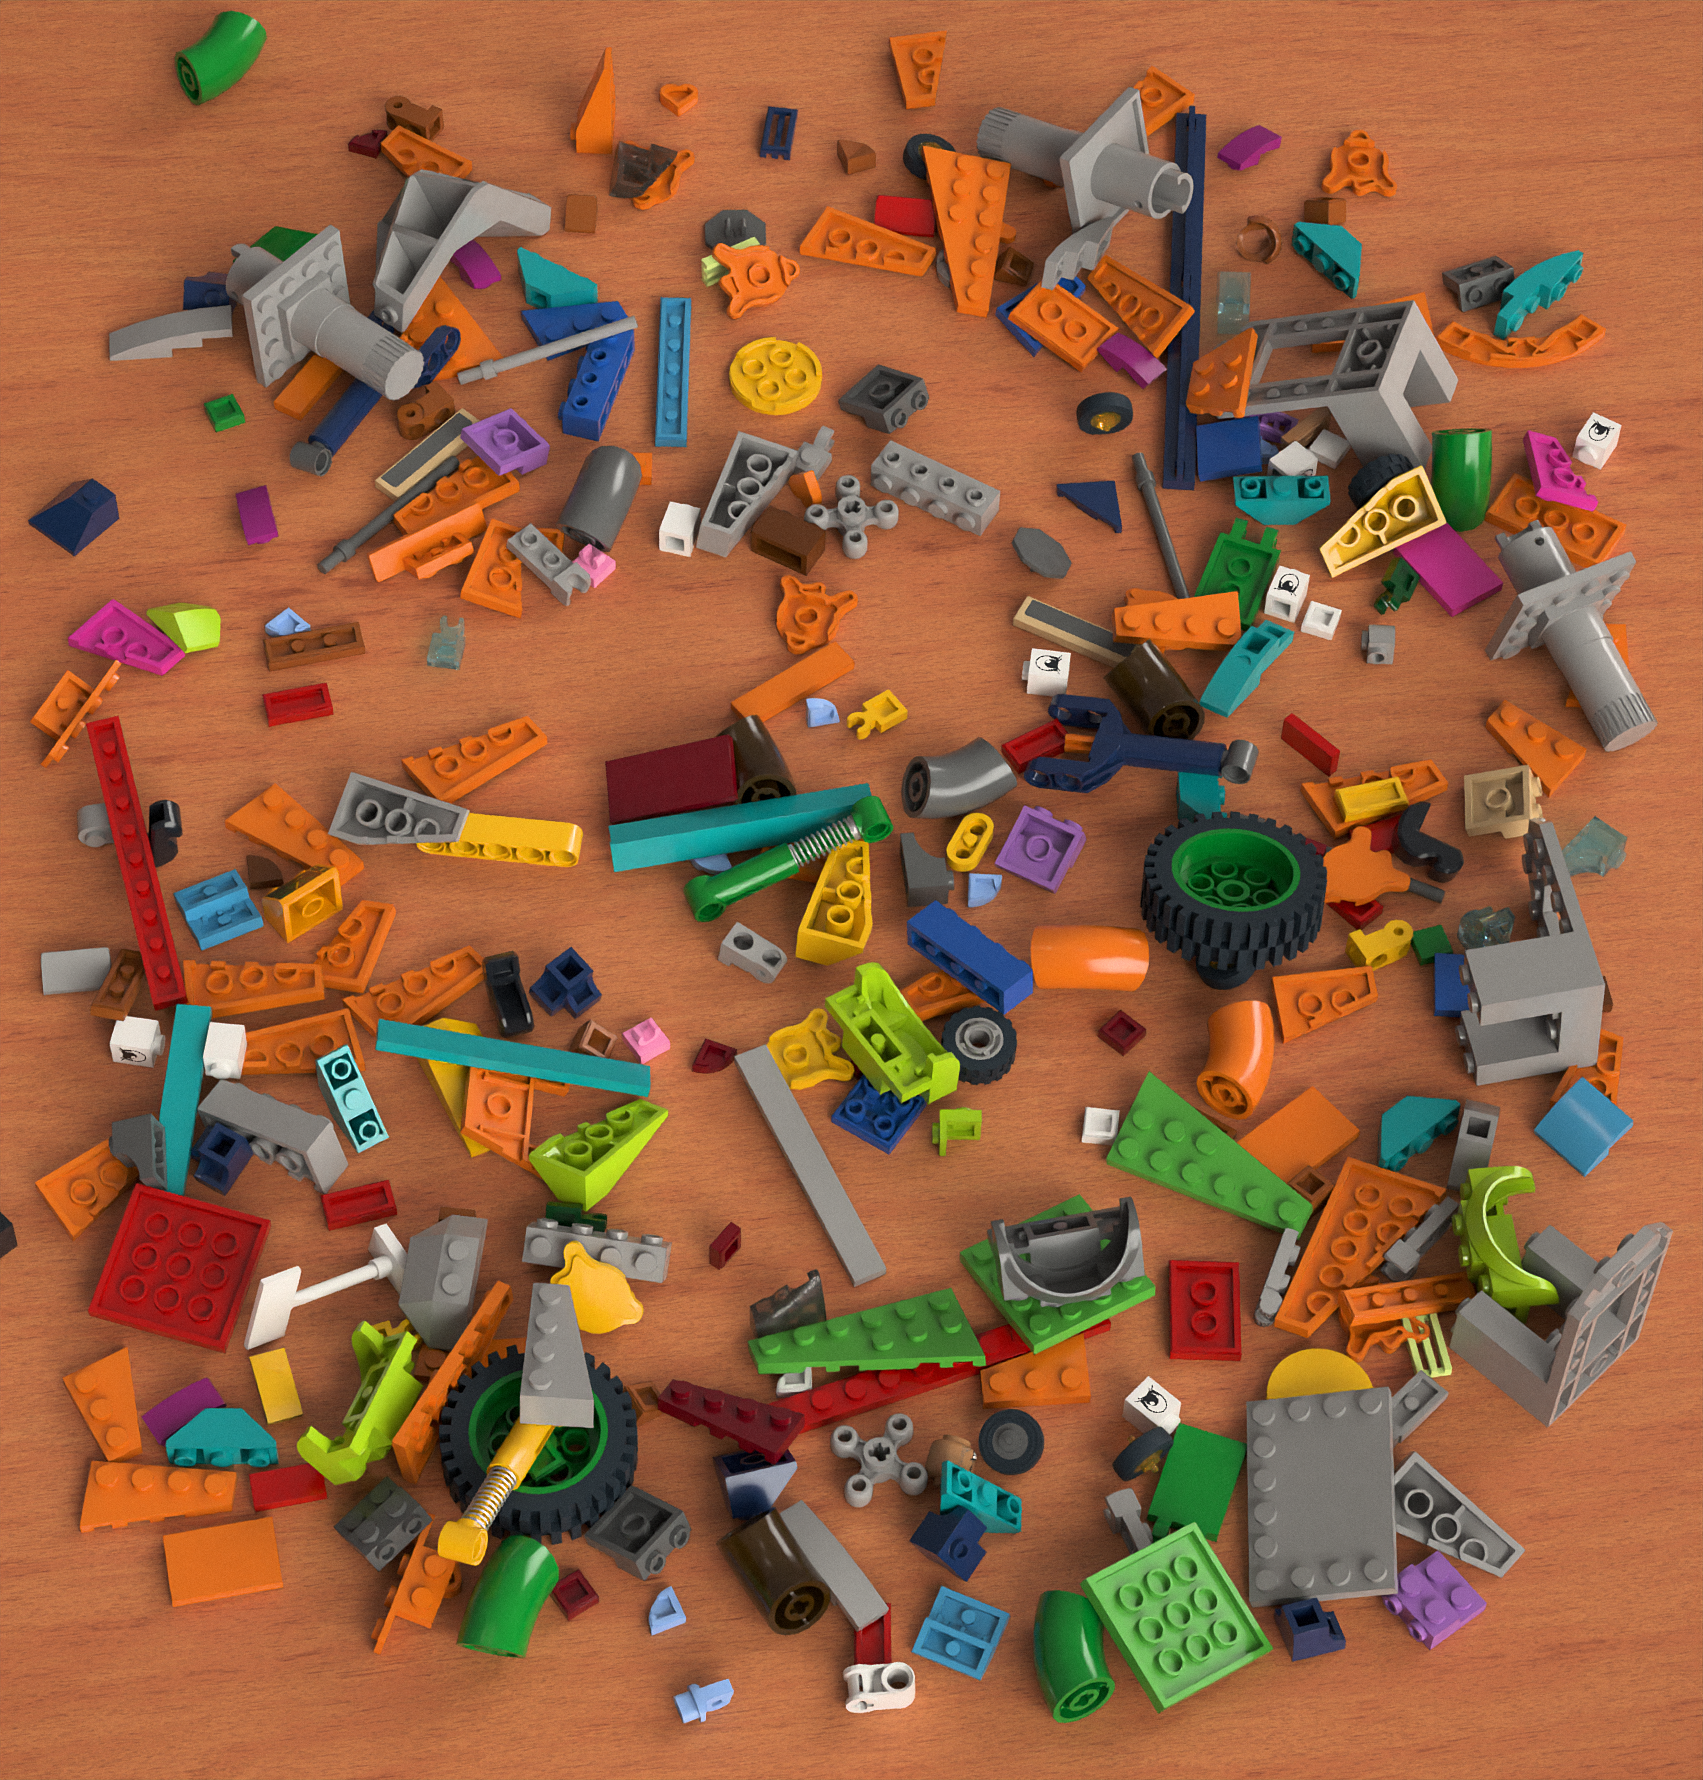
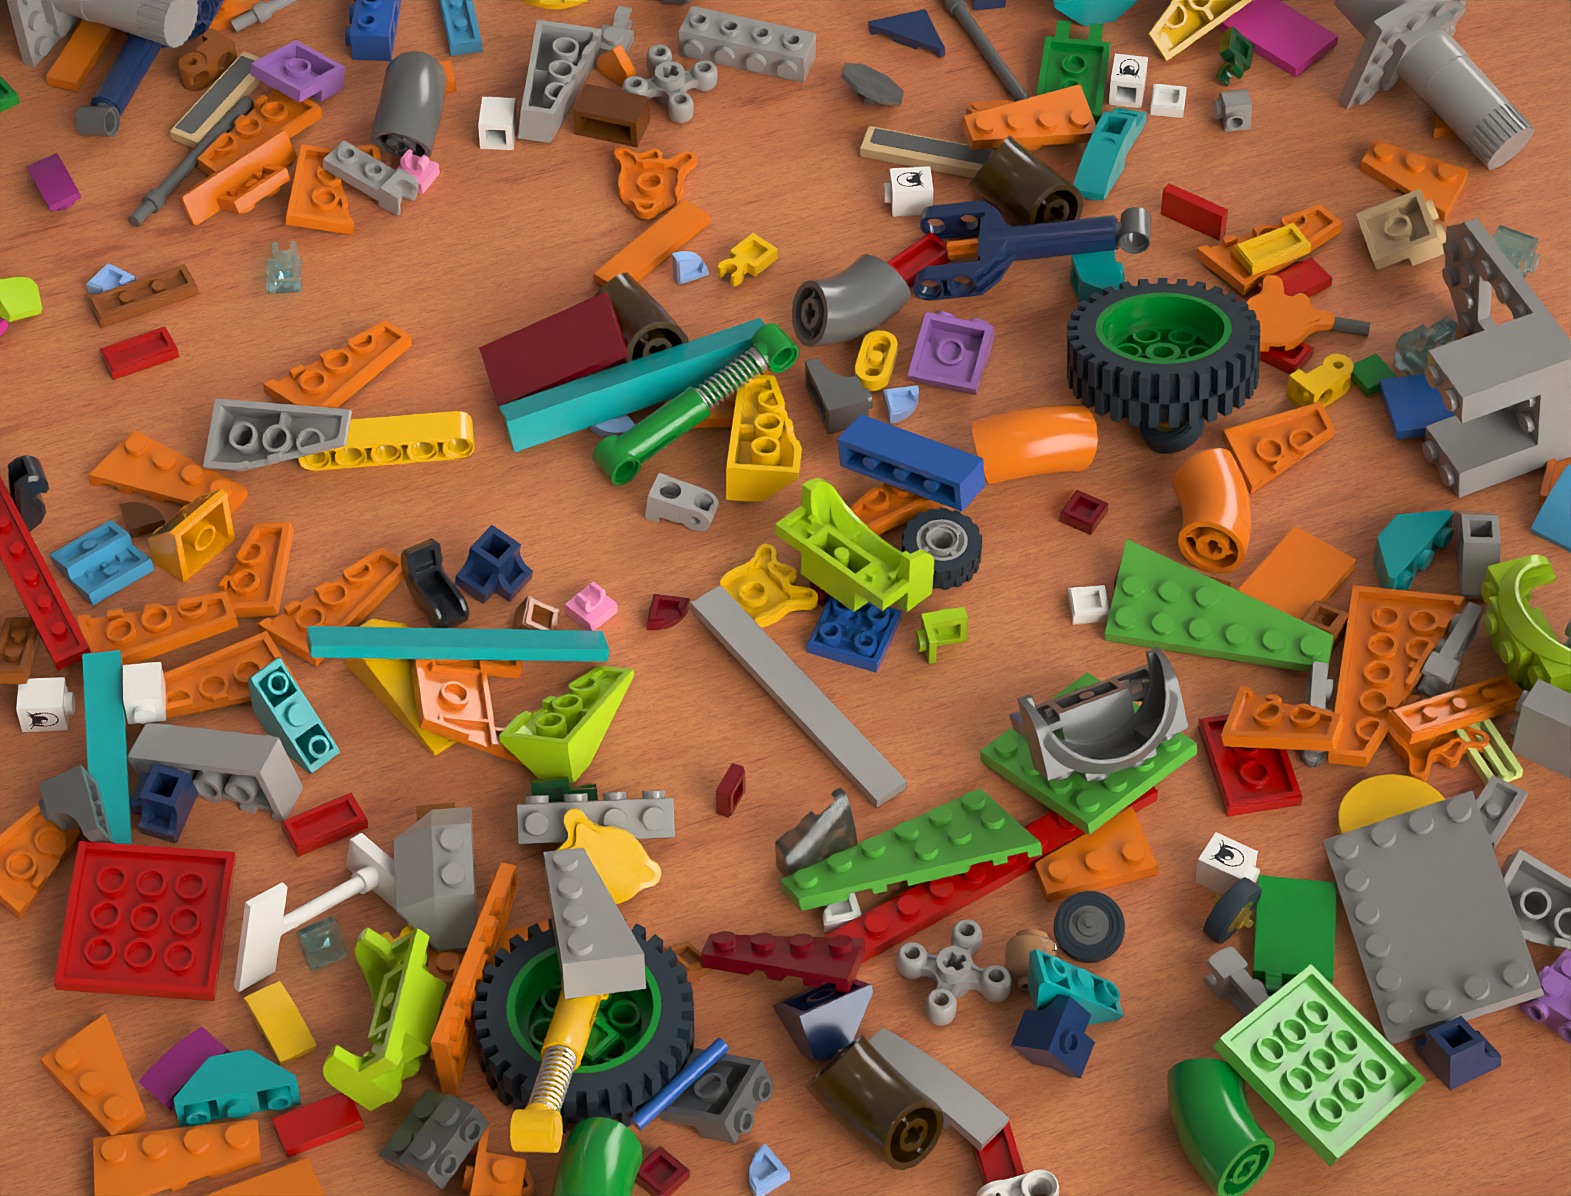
camera: 10 degrees left, 5 degrees down
dark azure slope [911,1586,1011,1681] -> none
black animal [1391,801,1464,883] -> none
none -> clear light blue tile [296,916,348,971]
none -> blue bar [630,1038,729,1131]
none -> orange wing [1221,685,1344,751]

